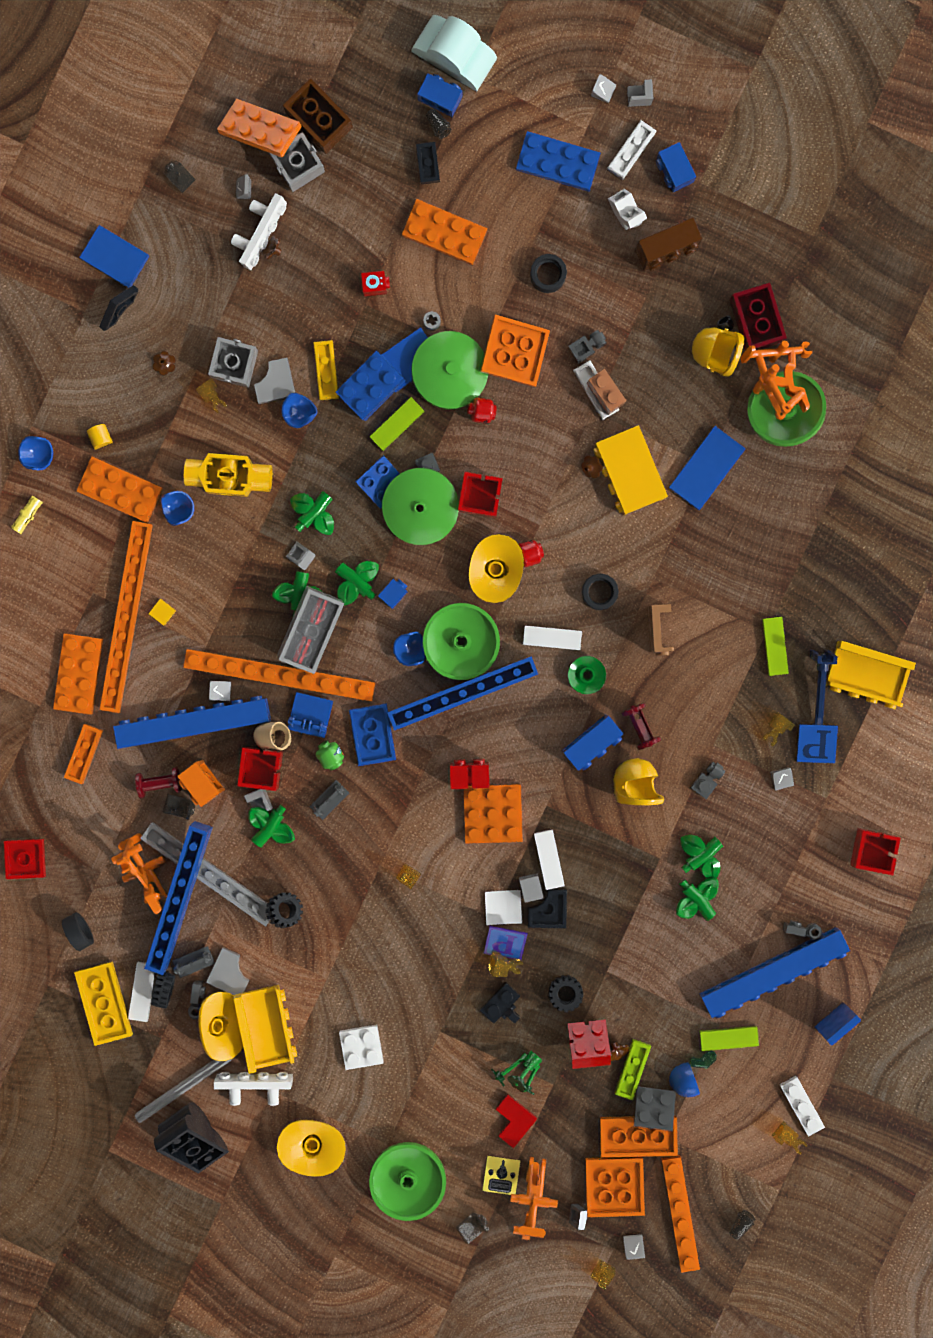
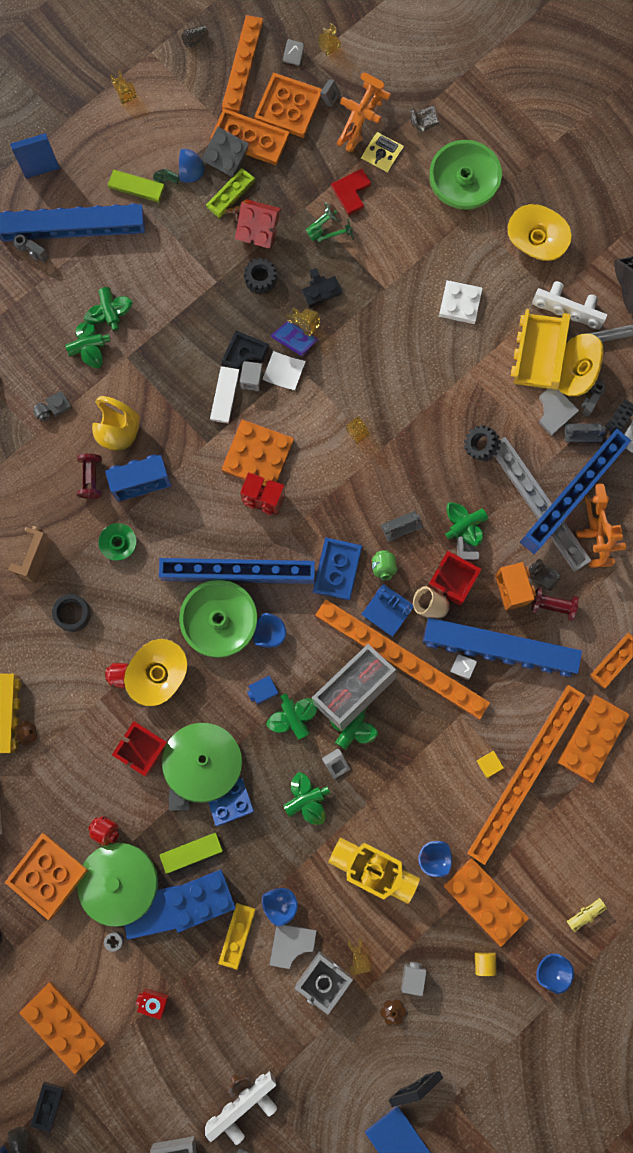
camera: 160 degrees left, 10 degrees down
white tile [523,626,582,650] -> none
white plate [779,1076,825,1137] -> none
none -> light grey brick [401,962,426,996]

